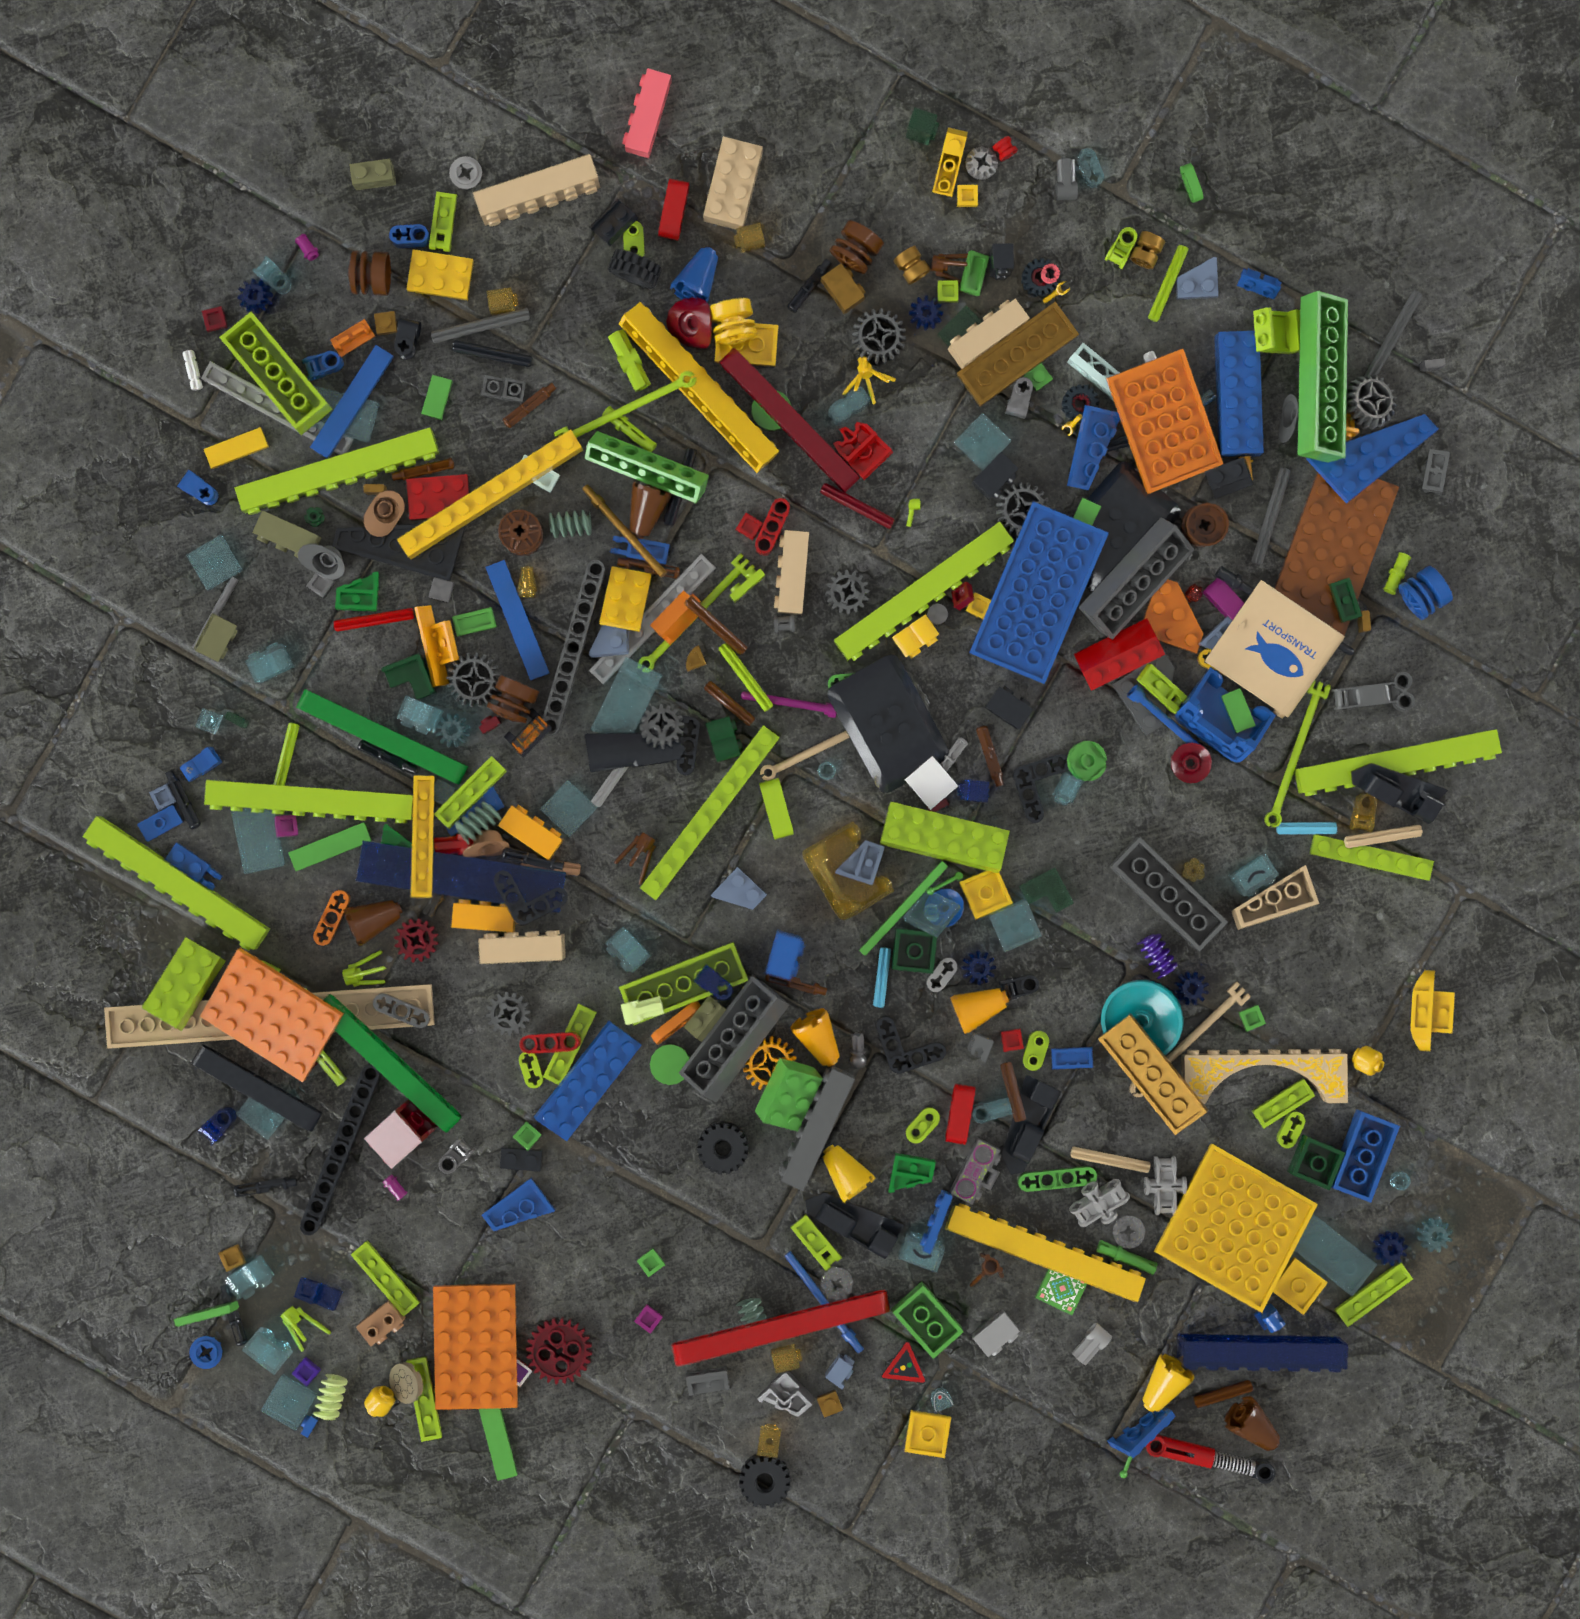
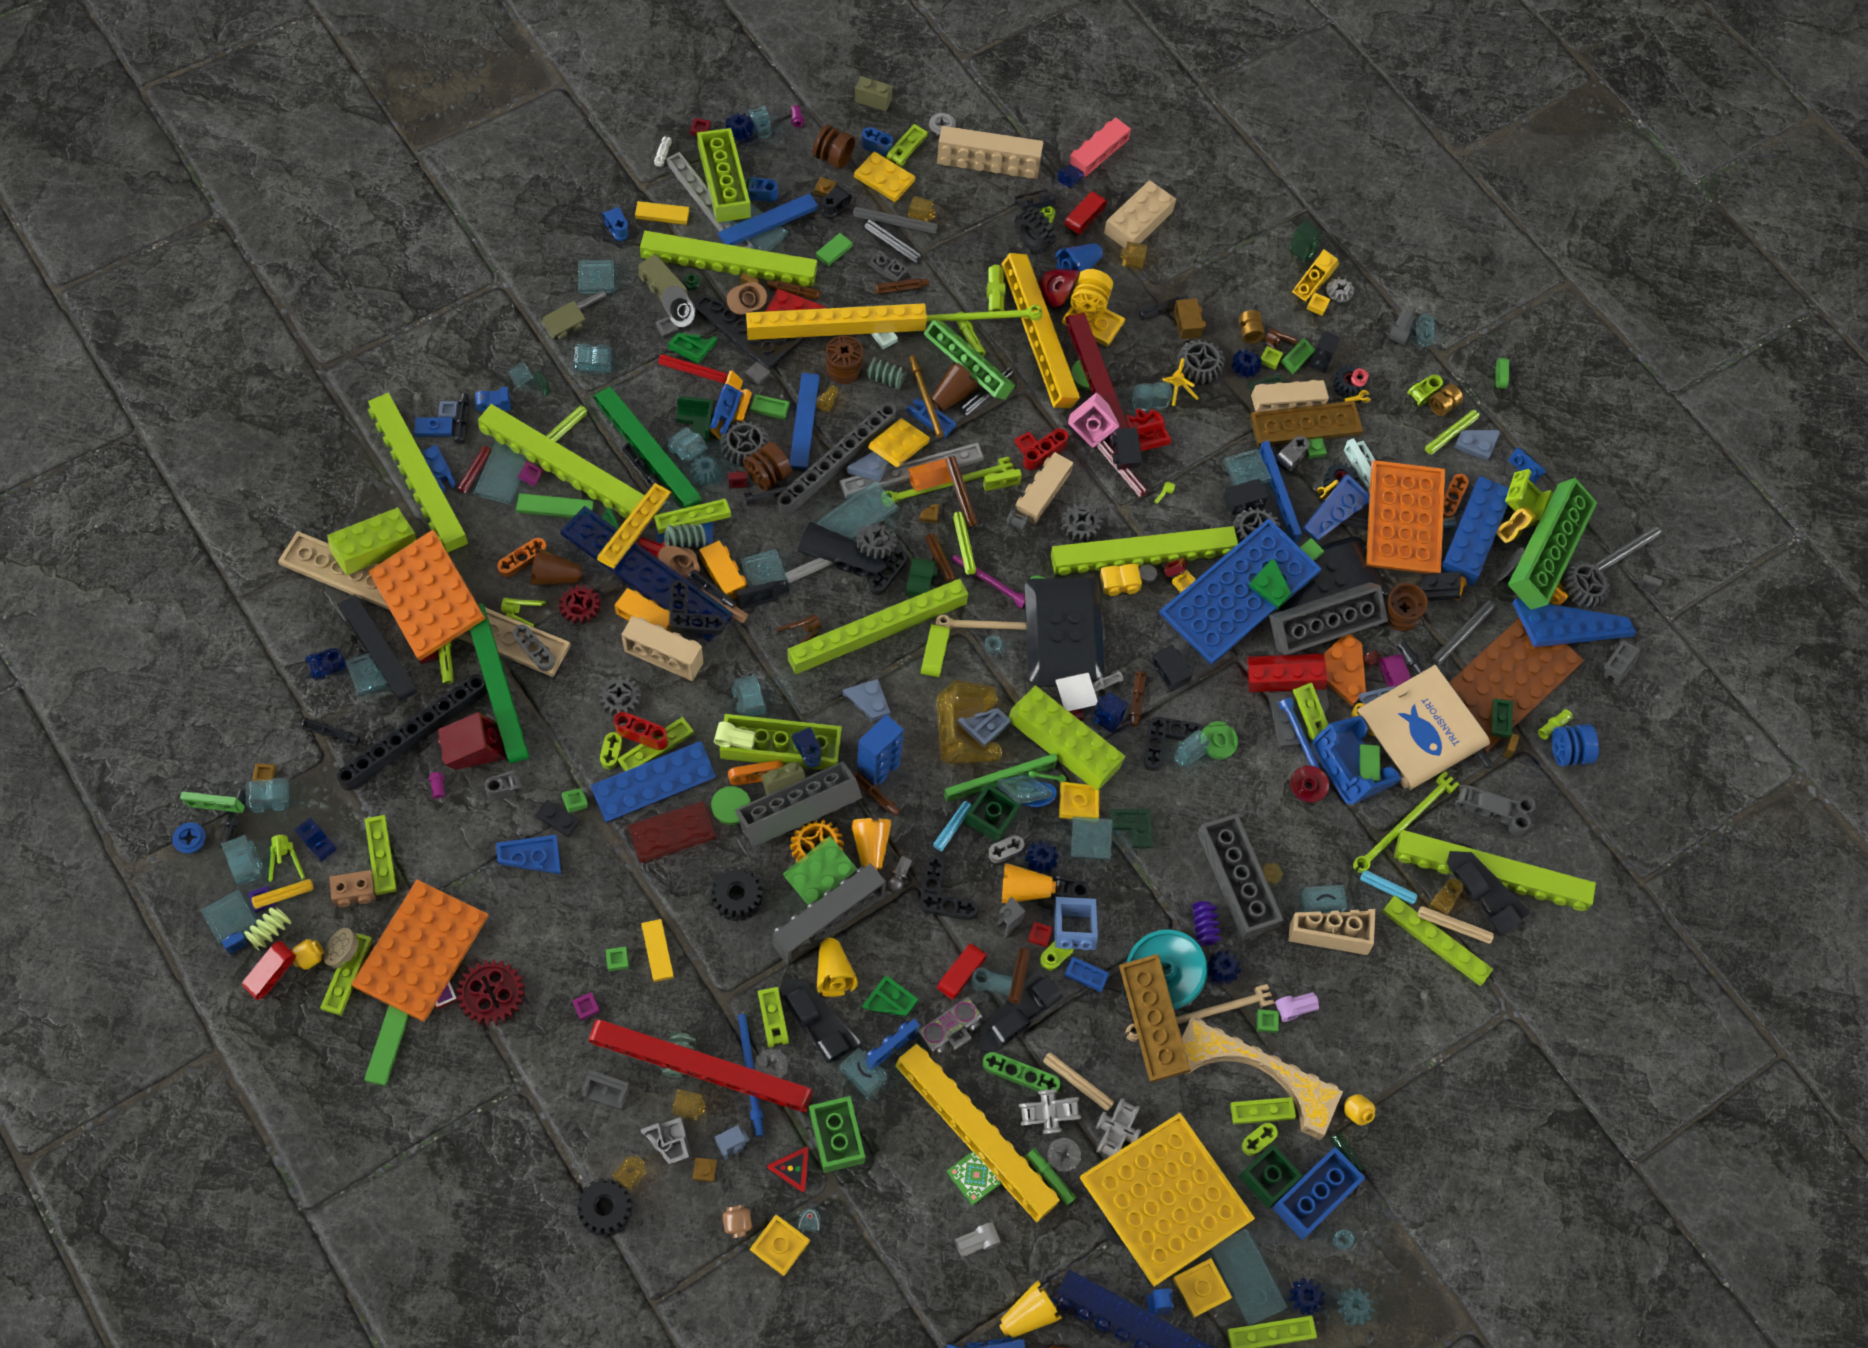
camera: 20 degrees right, 25 degrees down
orange hinge [330,319,375,357] -> none
reddish brown piece [617,557,680,579] -> none
reddish brown wheel [830,220,884,274] -> none
lime plate [906,1107,940,1143] -> none
reddish brown plant [969,1253,1004,1287] -> none
light grey brick [971,1309,1020,1357] -> none
red wheel [992,136,1018,161] -> none
yellow plate [1410,970,1455,1051] -> none
none -> beam [242,941,296,1000]
none -> yellow axle [252,879,313,908]
none -> dark red axle [457,446,492,494]
none -> clear red piece [627,801,716,863]
none -> yellow tile [641,919,674,982]
none -> blue hinge [710,383,742,434]
none -> medium nougat head [722,1205,752,1238]
none -> black hinge [736,580,790,609]
none -> medium blue window [1054,897,1098,950]
none -> clear blue bracket [1057,164,1083,189]
none -> bright pink slope [1068,392,1119,448]
none -> black brick [1110,427,1142,470]
none -> green wing [1249,558,1291,609]
none -> blue tile [1259,441,1302,543]
none -> lavender piece [1275,992,1319,1022]
none -> clear green pin [1330,1132,1365,1172]
none -> orange beam [1443,474,1469,520]
none -> yellow brick [1496,507,1537,543]

